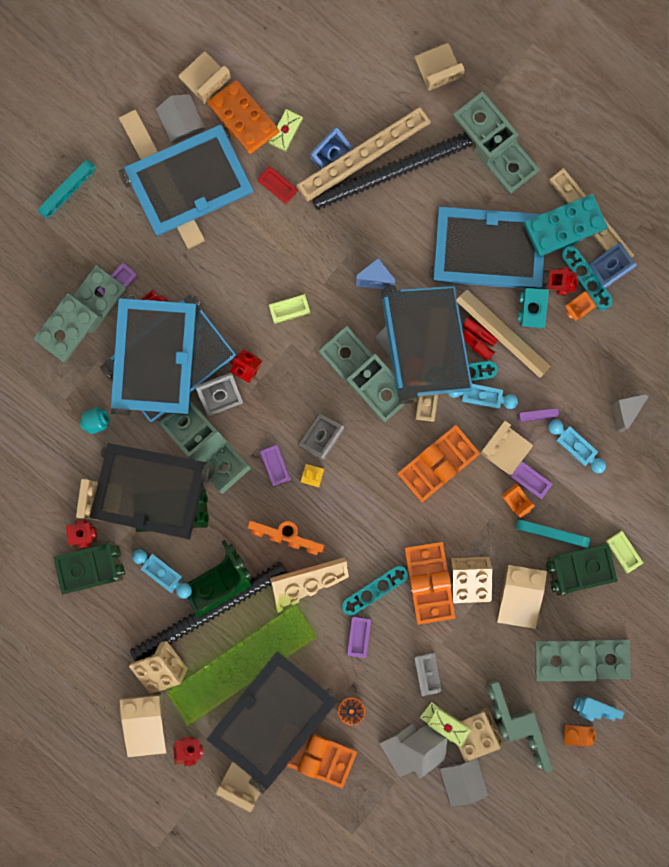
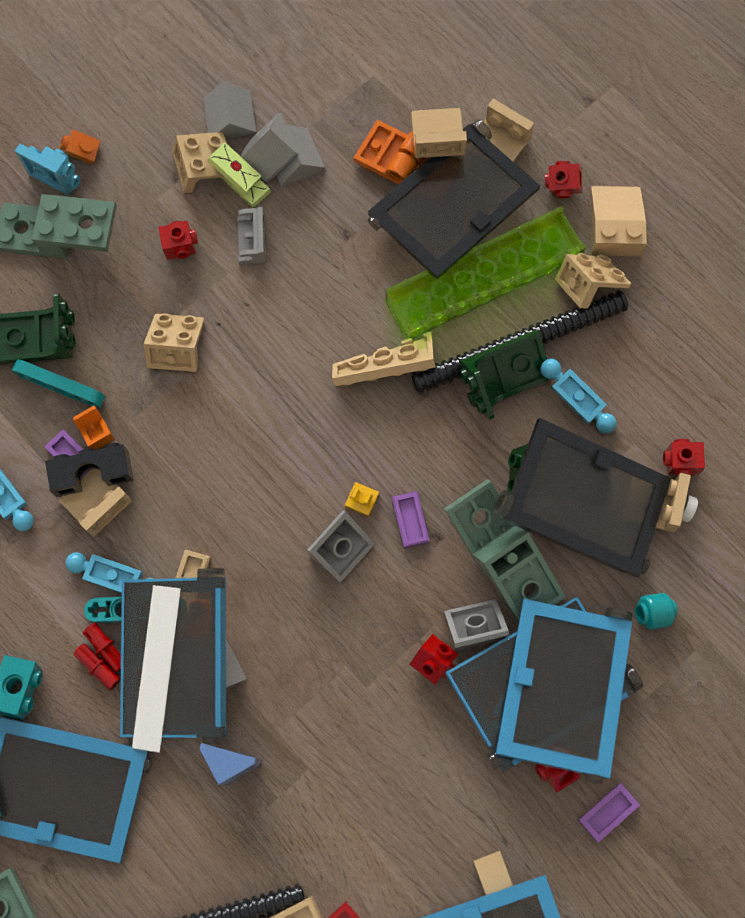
camera: 165 degrees left, 10 degrees down
sand green bracket [34,265,127,363] -> none
dark green bracket [54,542,125,595] -> none
orange plate [248,521,325,555] -> none
yellowish green tile [269,294,310,324] -> none
sand green bracket [318,326,413,423] -> none
orange wheel [337,697,365,726] -> none
teal beam [342,566,408,615] -> none
medium lavender tile [347,617,371,658] -> none
orange plate [397,425,480,503] -> none
orange plate [404,542,456,625] -> none
tan tile [456,289,551,378] -> none
sand green bracket [485,679,553,773] -> none
tan slope [497,565,547,629] -> none
medium lavender tile [517,408,559,422] -> none
none -> black arch [45,443,134,497]
none -> white sticker [132,585,181,752]
none -> red brick [158,221,199,260]
none -> tan bracket [411,108,467,158]
none -> white tile [682,495,698,523]

